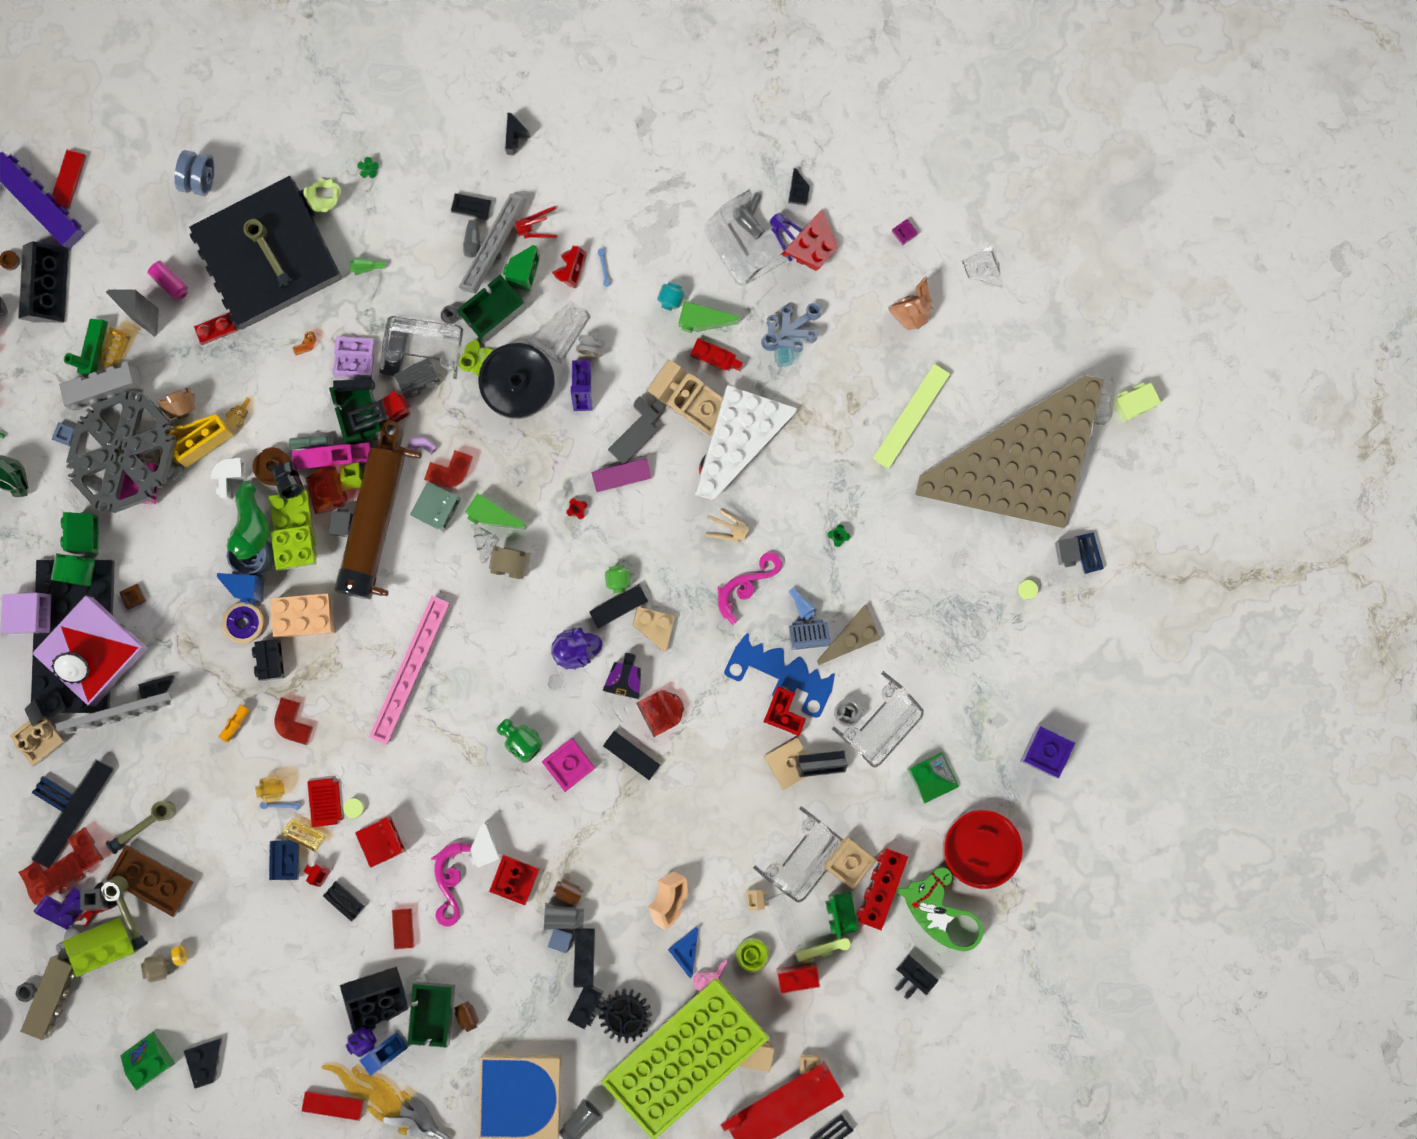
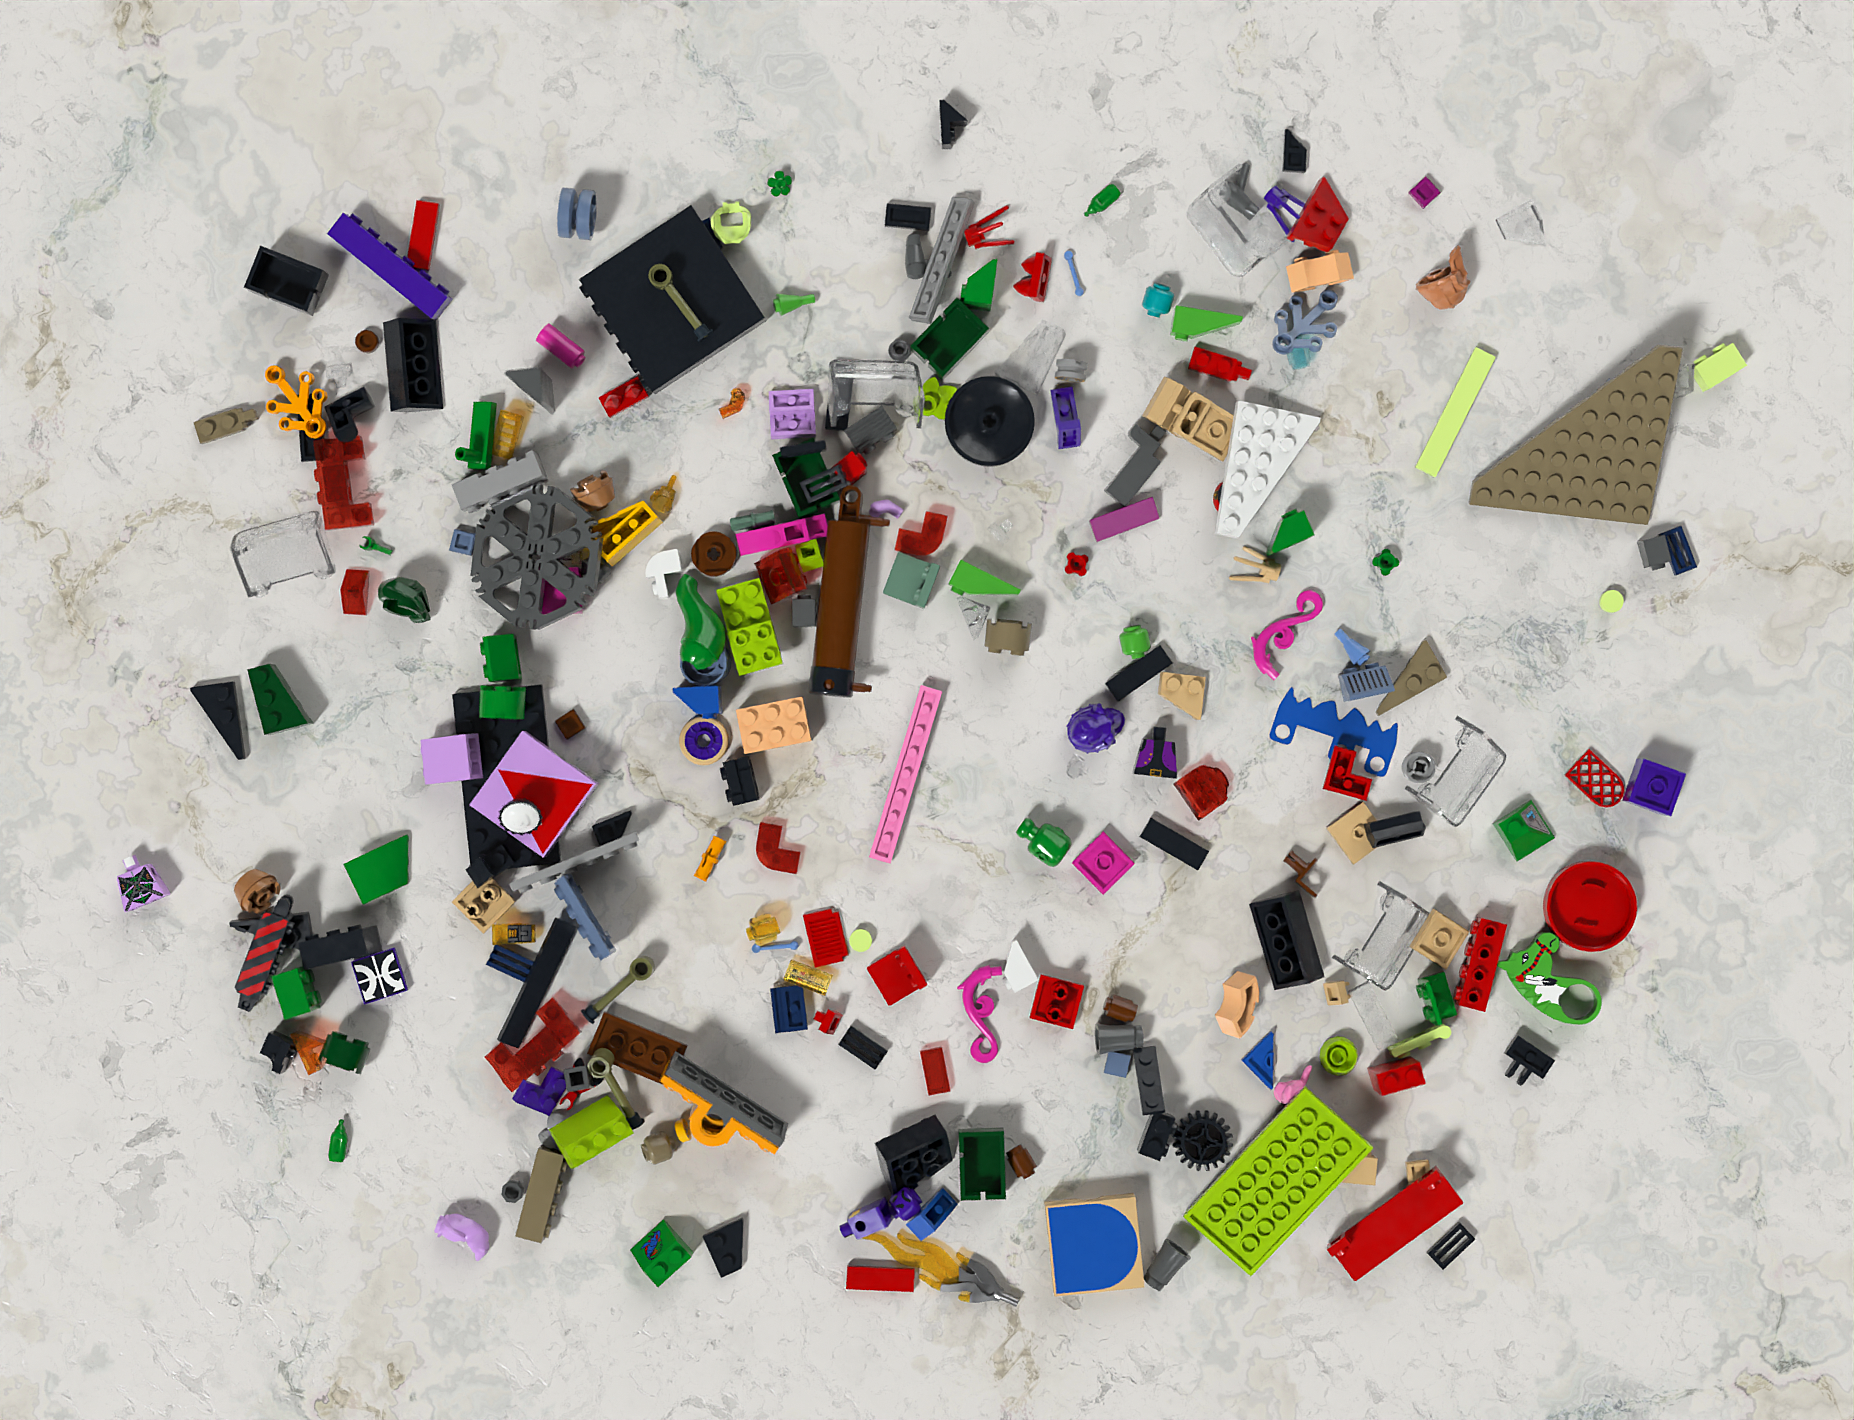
camera: 15 degrees left, 5 degrees up
black wheel [272,463,304,499] -> none
none -> leg [492,923,536,945]
none -> sand blue plate [554,874,616,961]
none -> dark grey piece [660,1051,788,1155]
none -> dark purple torso [839,1197,894,1240]
none -> green piece [1084,184,1121,217]
none -> black slope [1249,890,1325,990]
none -> green slope [1266,509,1315,556]
none -> reddish brown bracket [1283,850,1318,899]
none -> light nougat brick [1286,250,1354,293]
none -> red window [1564,749,1624,808]

